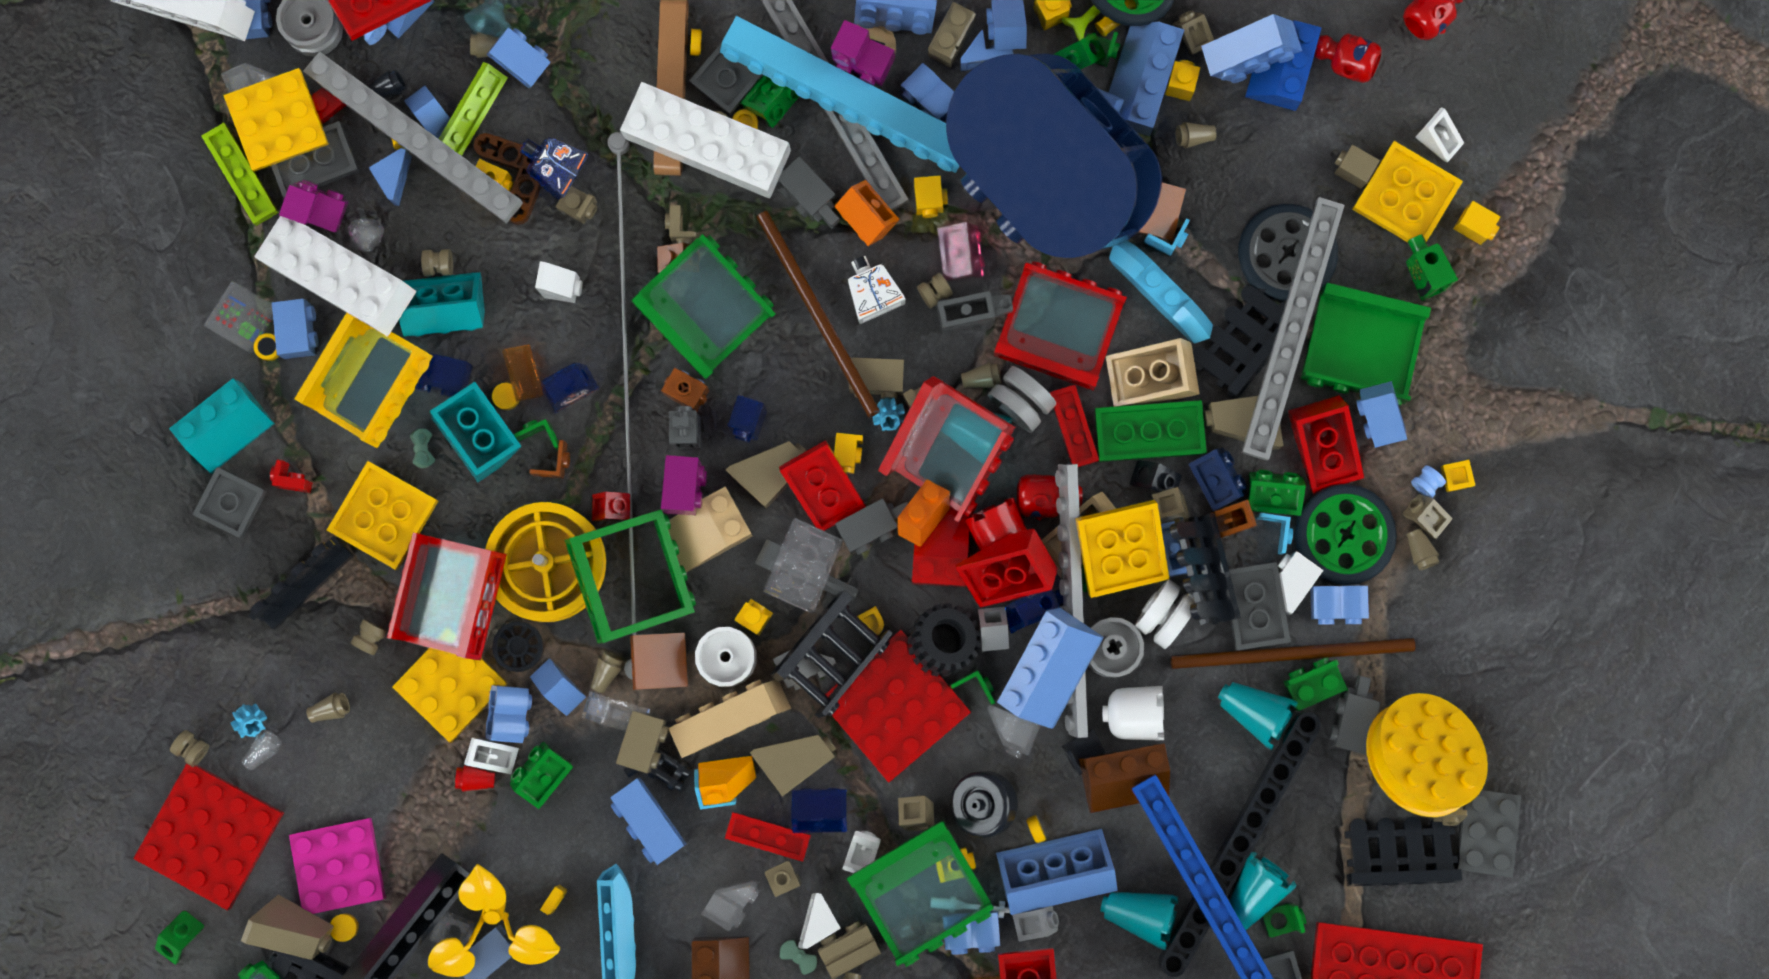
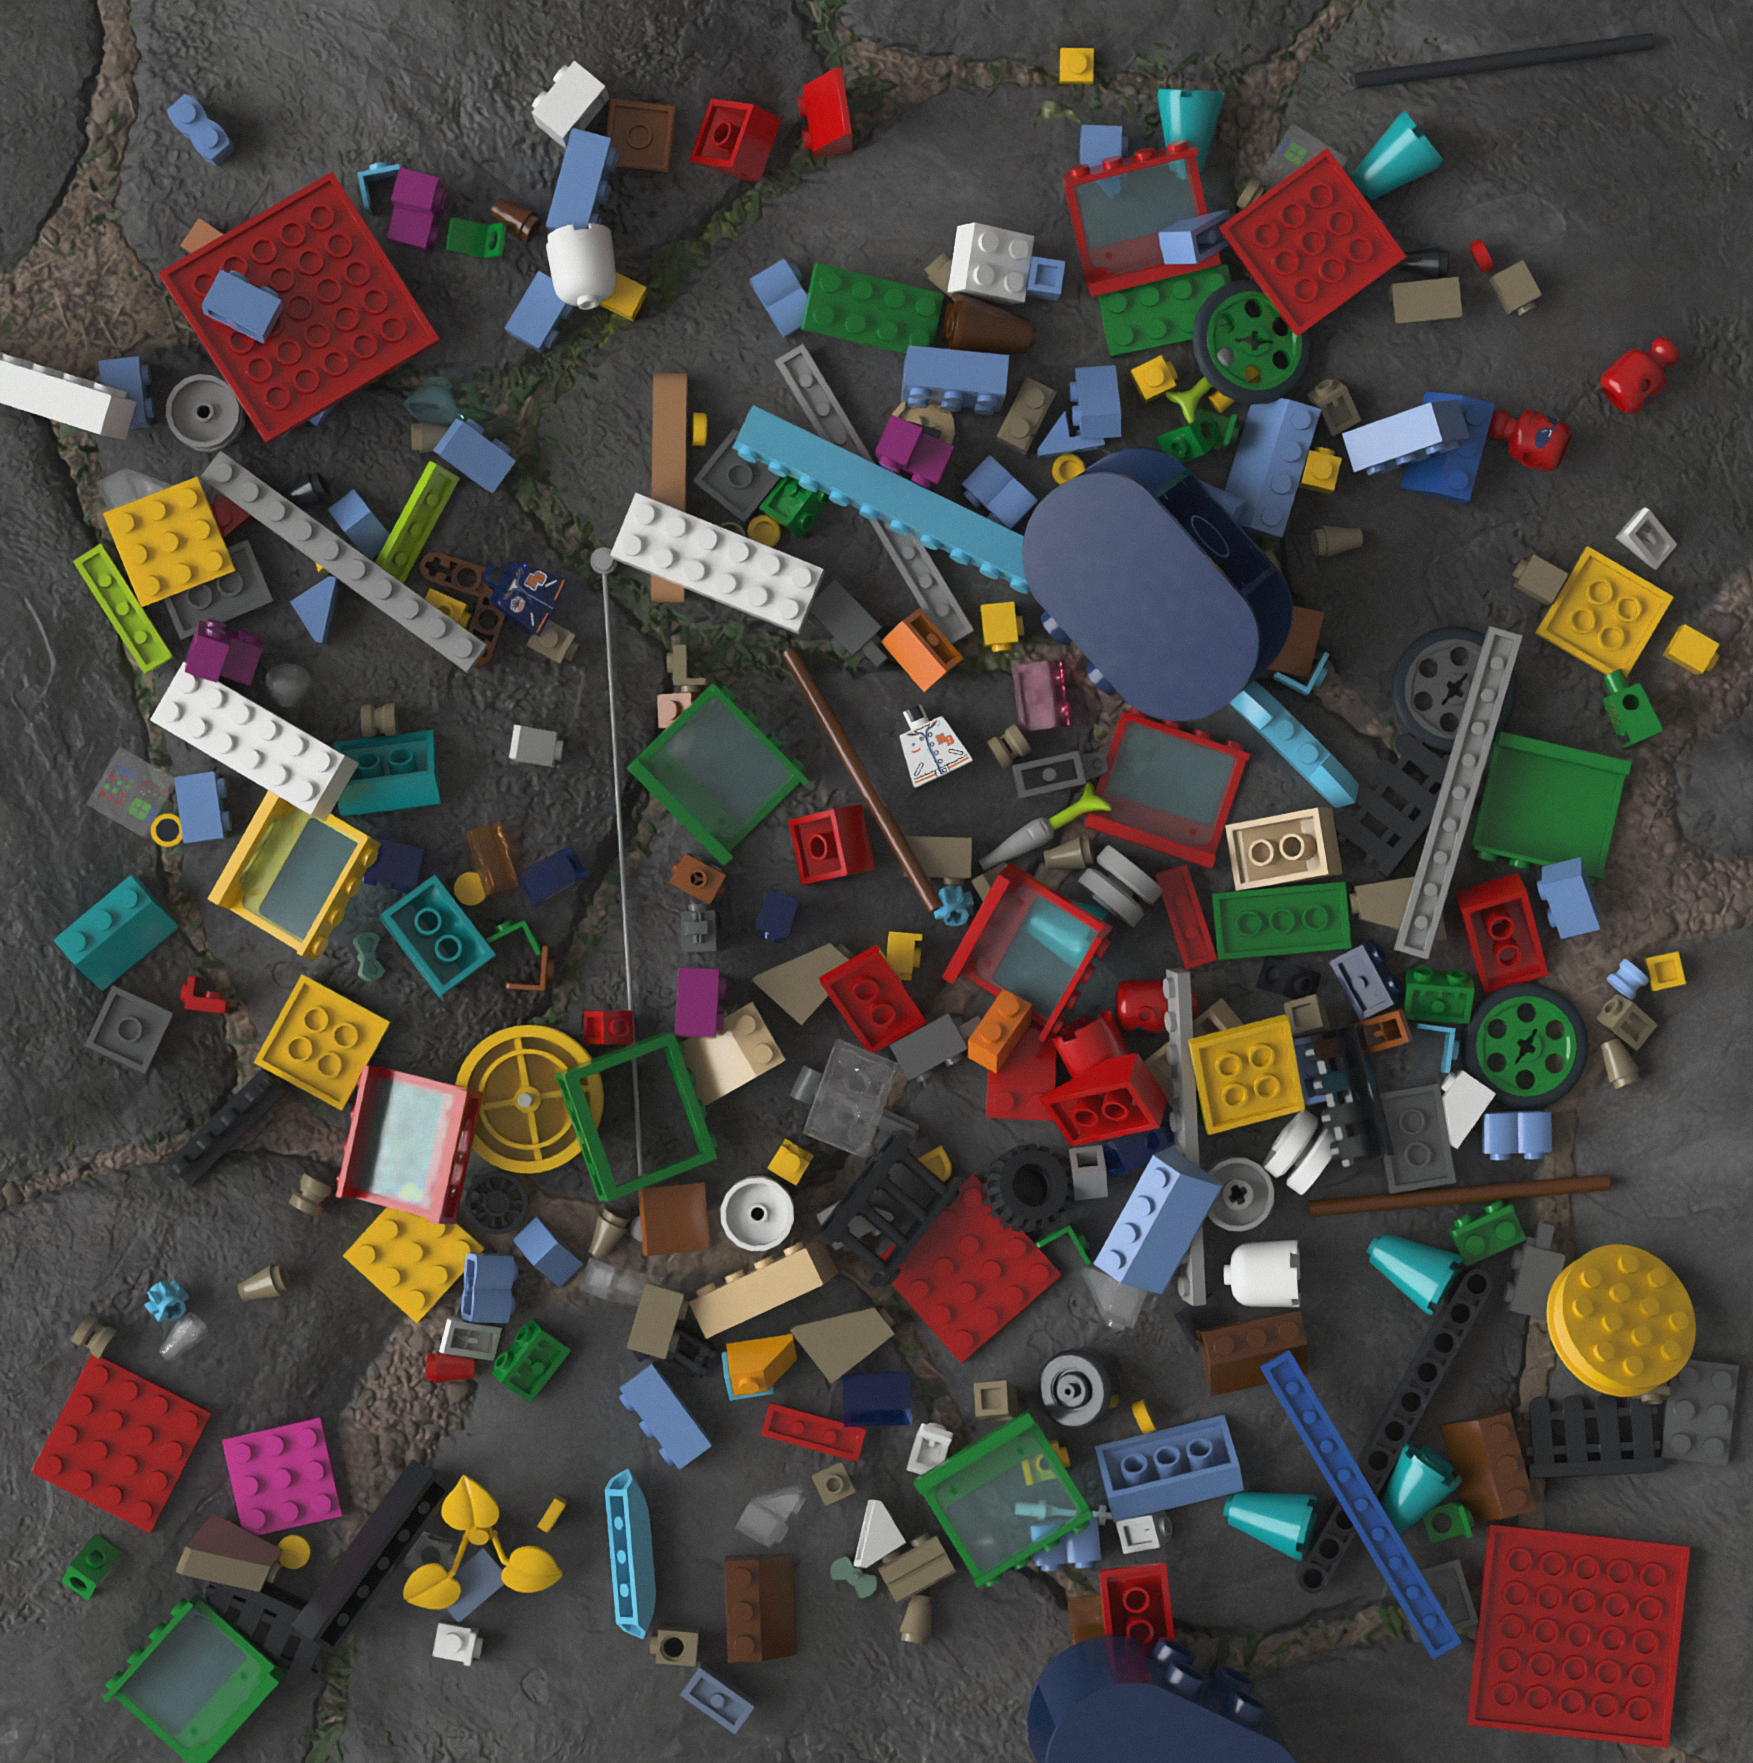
camera: 10 degrees left, 5 degrees up
none -> red slope [788,804,875,886]
none -> light grey piece [978,781,1112,871]
none -> reddish brown slope [1440,1408,1536,1522]

